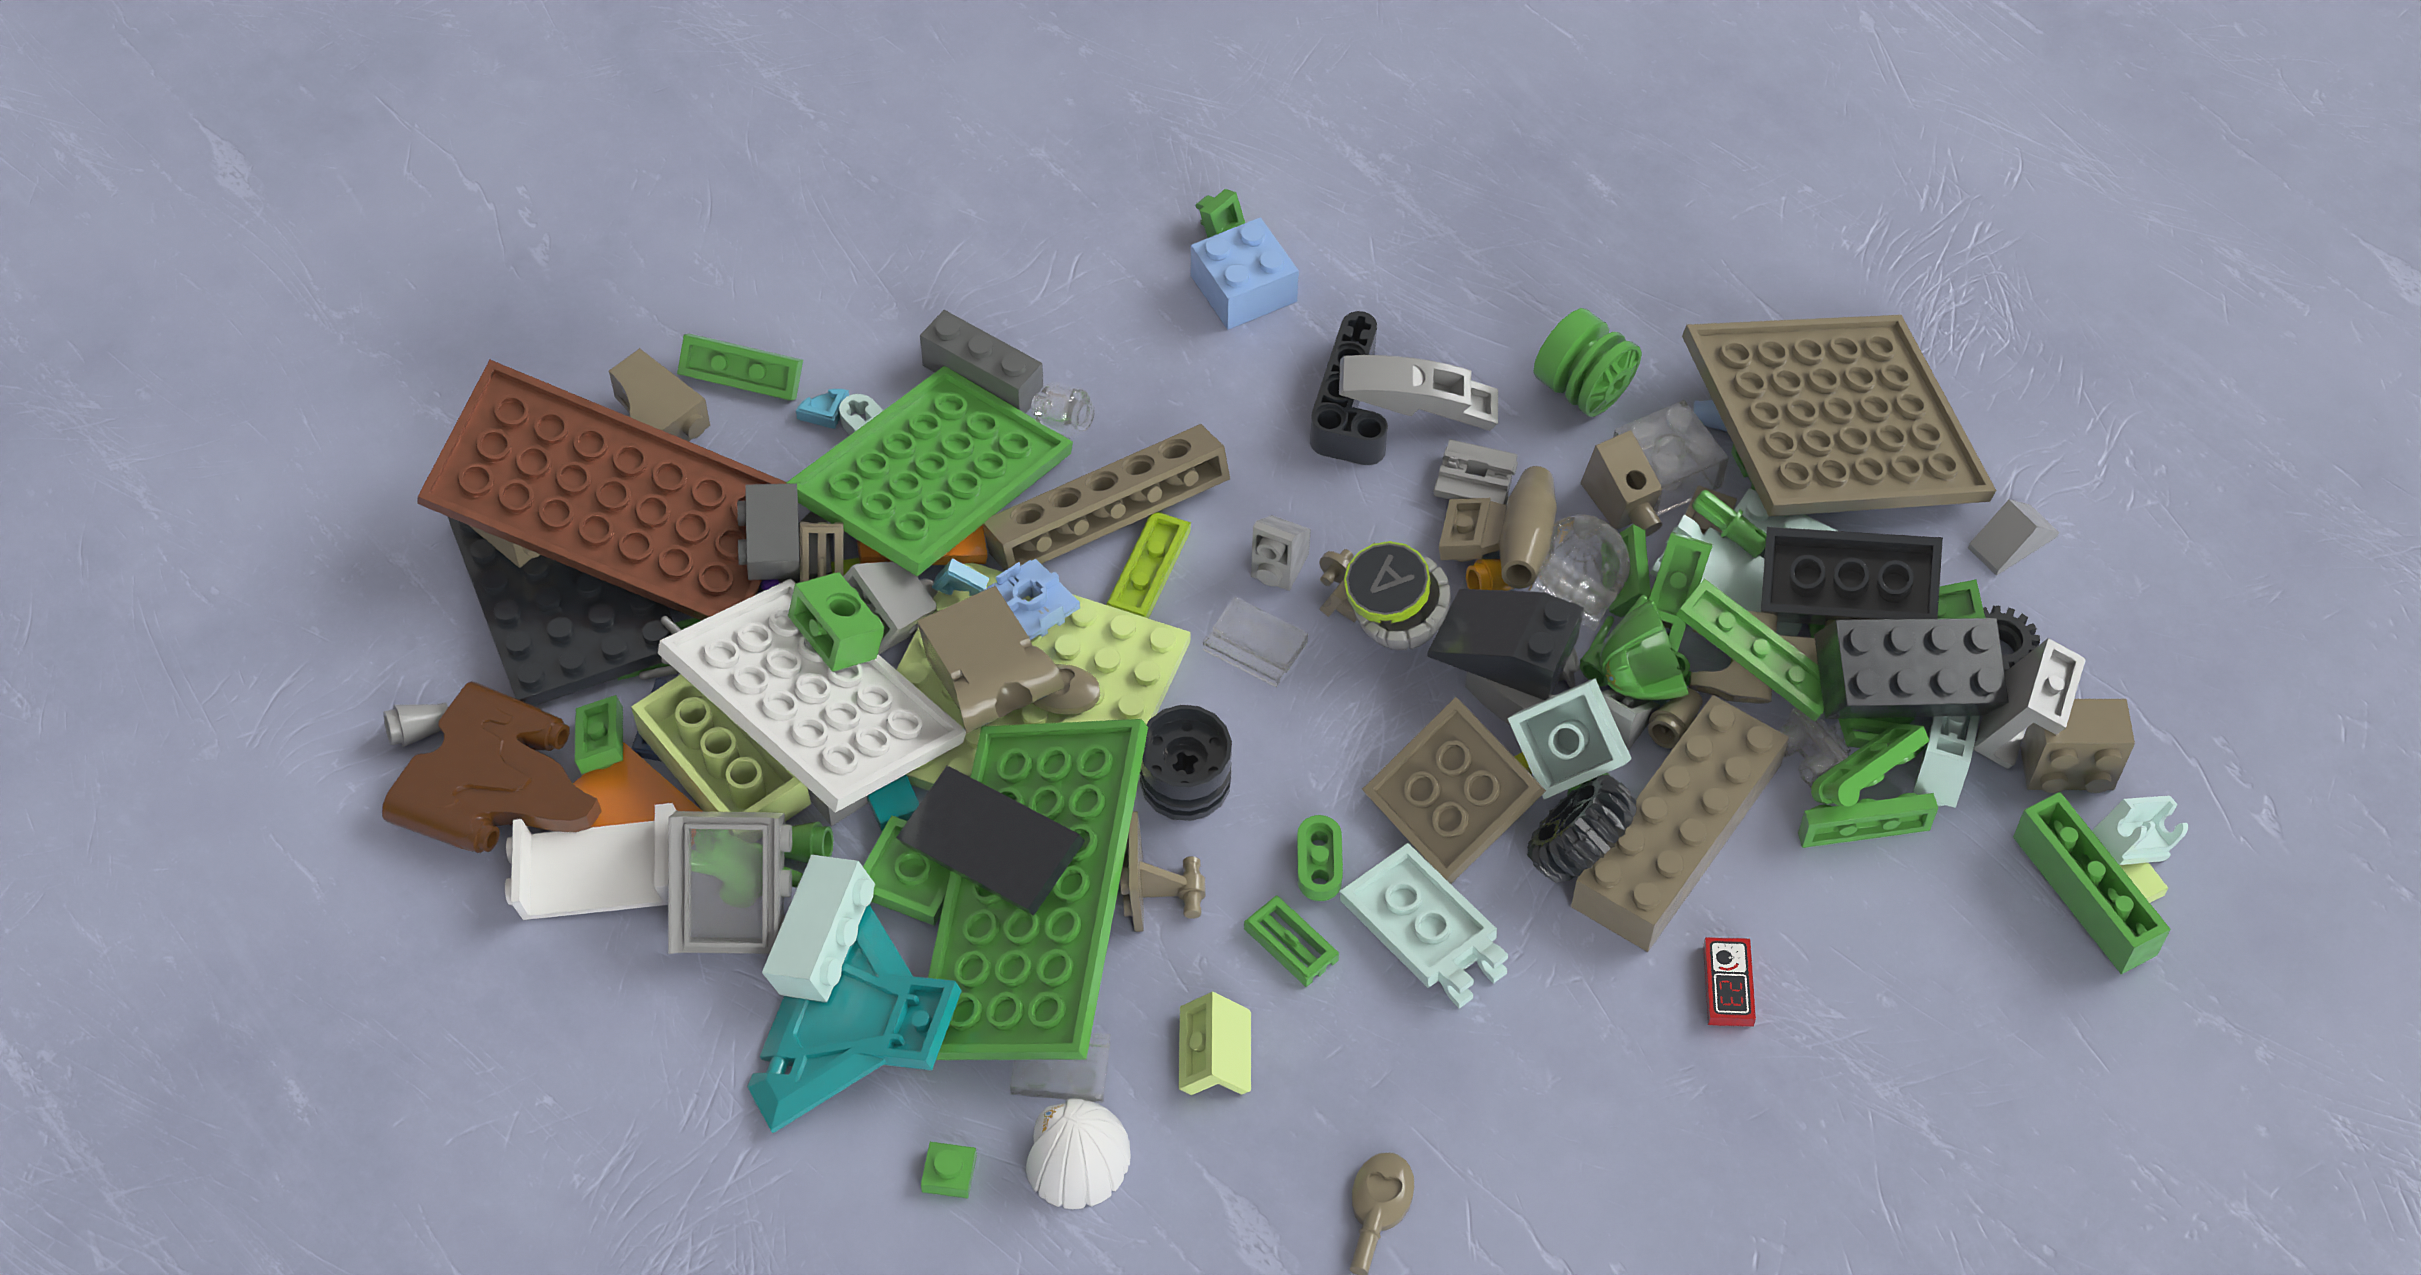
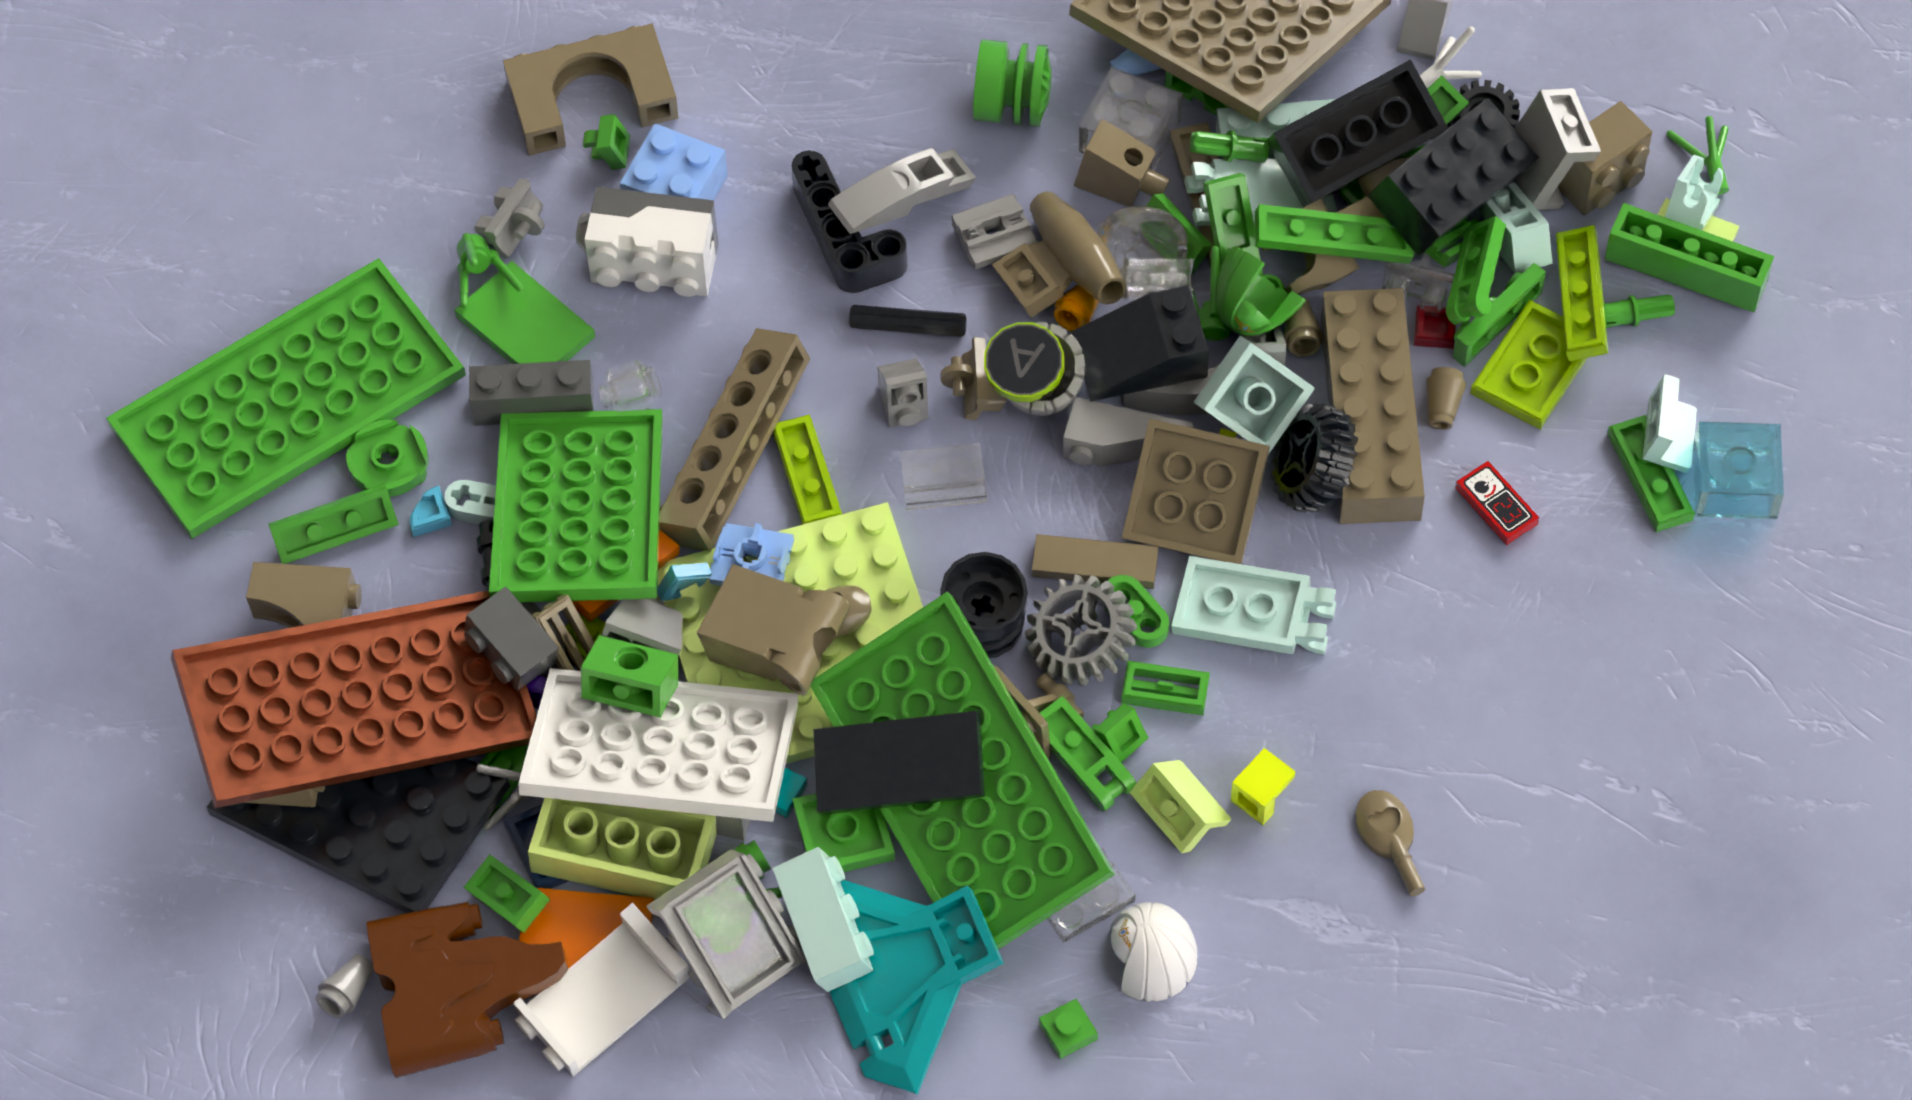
camera: 35 degrees left, 5 degrees up
none -> bright green plate [106,258,466,539]
none -> bright green plate [346,419,429,497]
none -> bright green tile [455,261,596,364]
none -> bright green plant [456,233,523,308]
none -> light grey hips [475,178,545,259]
none -> dark tan arch [503,23,679,156]
none -> white piece [576,186,718,297]
none -> black axle [849,305,967,336]
none -> light grey gear [1025,574,1137,686]
none -> dark tan tile [1032,534,1158,589]
none -> bright green plate [1040,695,1137,812]
none -> light grey slope [1063,397,1193,467]
none -> bright green tile [1091,703,1149,763]
none -> neon yellow panel [1231,748,1295,825]
none -> dark red tile [1414,305,1456,349]
none -> white plant [1420,26,1482,88]
none -> dark tan cone [1426,367,1466,430]
none -> lime tile [1470,299,1588,430]
none -> lime tile [1556,225,1608,361]
none -> bright green axle [1604,294,1675,328]
none -> bright green tile [1607,415,1695,533]
none -> light aqua panel [1643,374,1697,473]
none -> bright green plant [1666,116,1729,195]
none -> clear light blue brick [1693,421,1784,519]

